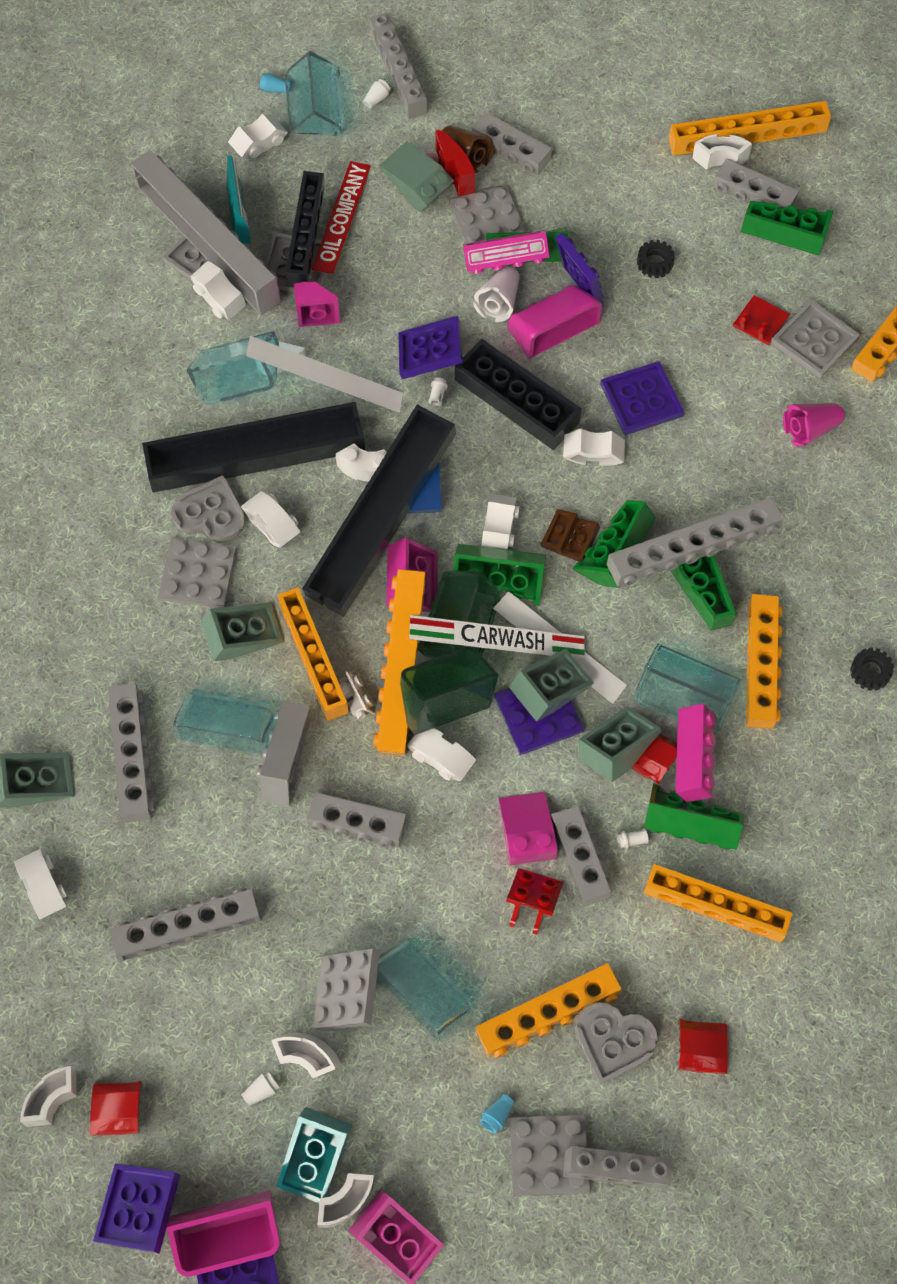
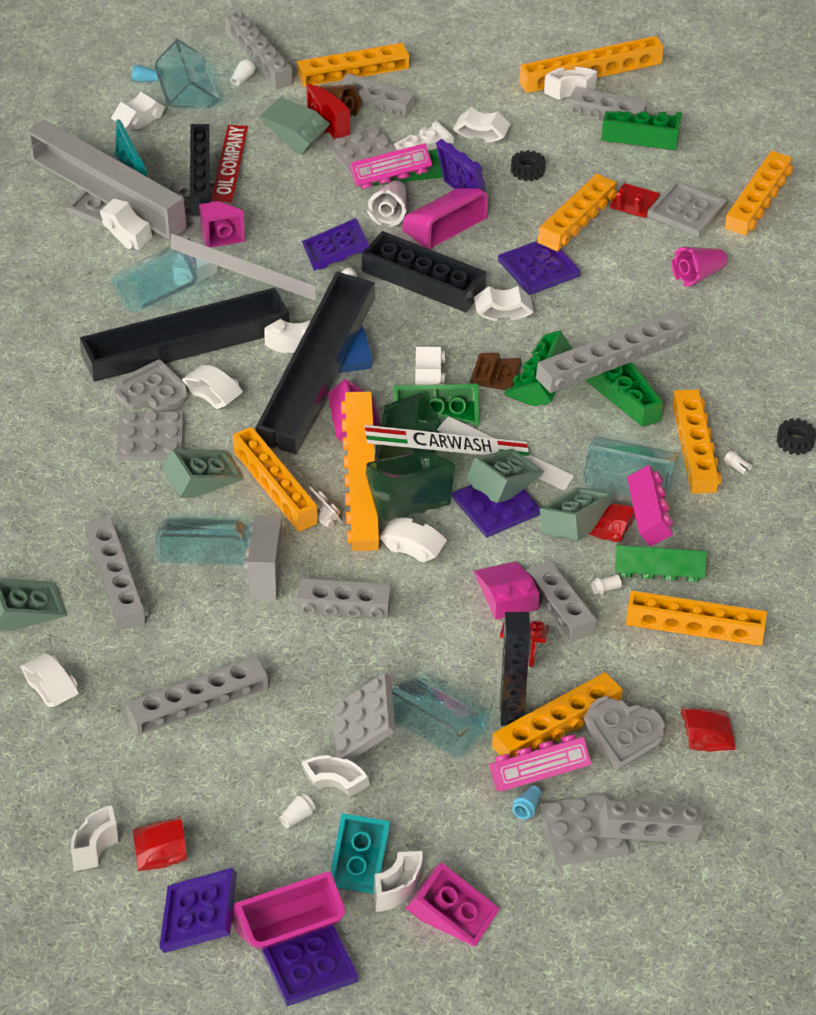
camera: 10 degrees left, 20 degrees down
none -> light orange brick [297,43,409,87]
none -> white wing [394,121,454,151]
none -> white brick [453,107,510,143]
none -> dark pink brick [489,734,592,792]
none -> black brick [499,612,530,726]
none -> light orange brick [537,173,617,251]
none -> white pin [724,451,752,476]

